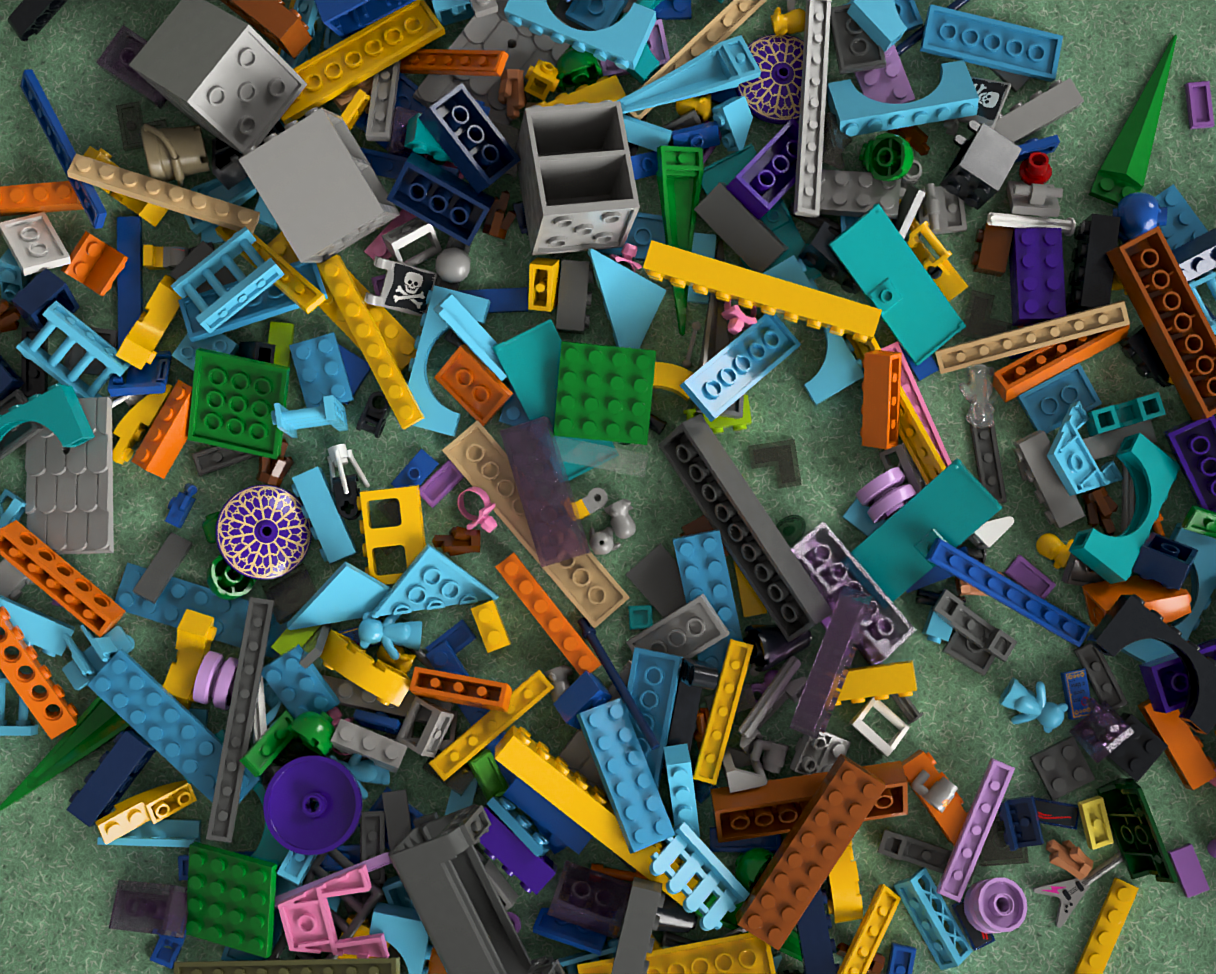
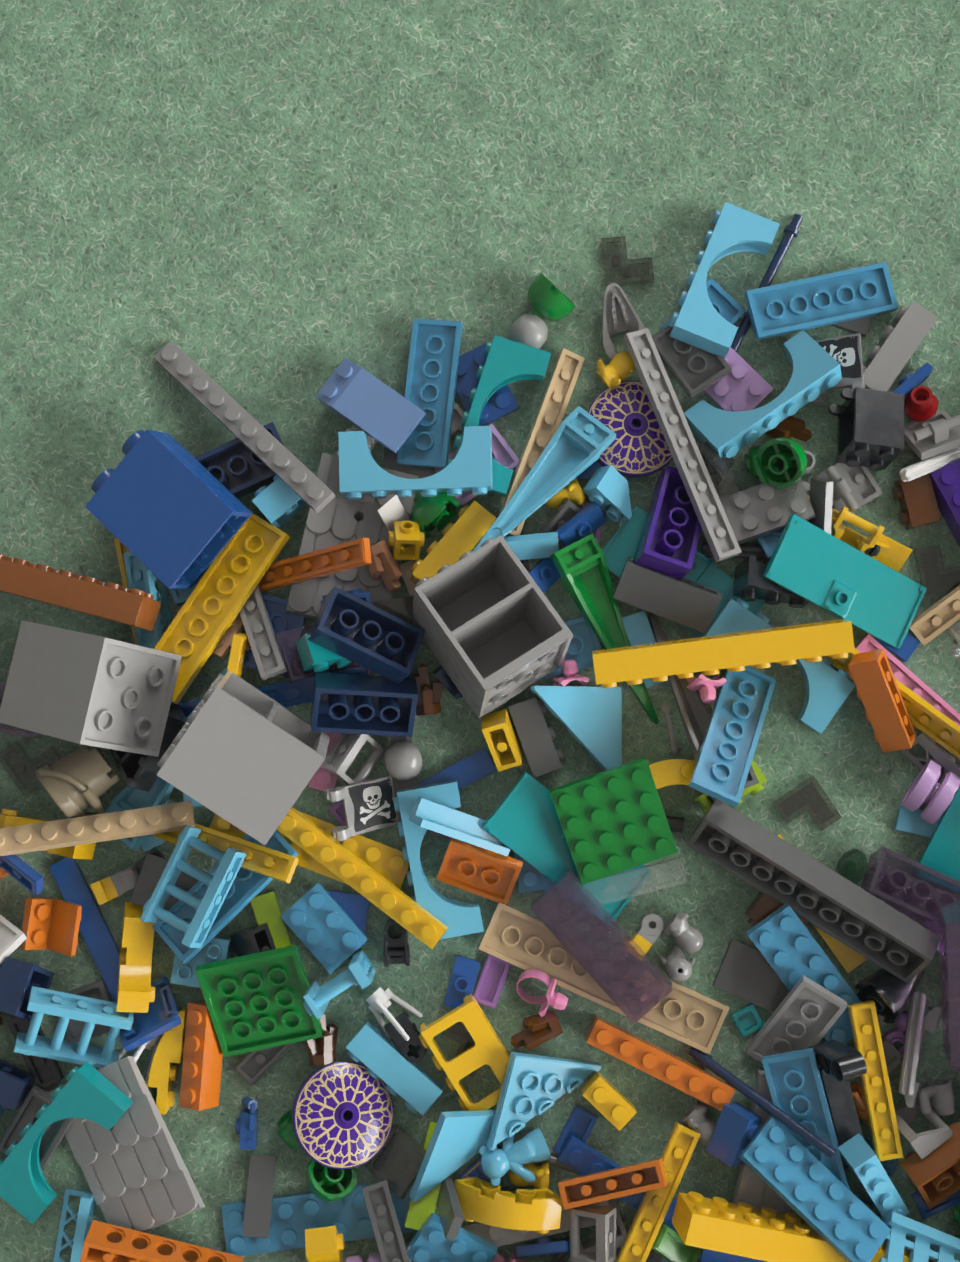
camera: 25 degrees left, 0 degrees up
none -> white sticker [377,494,410,531]

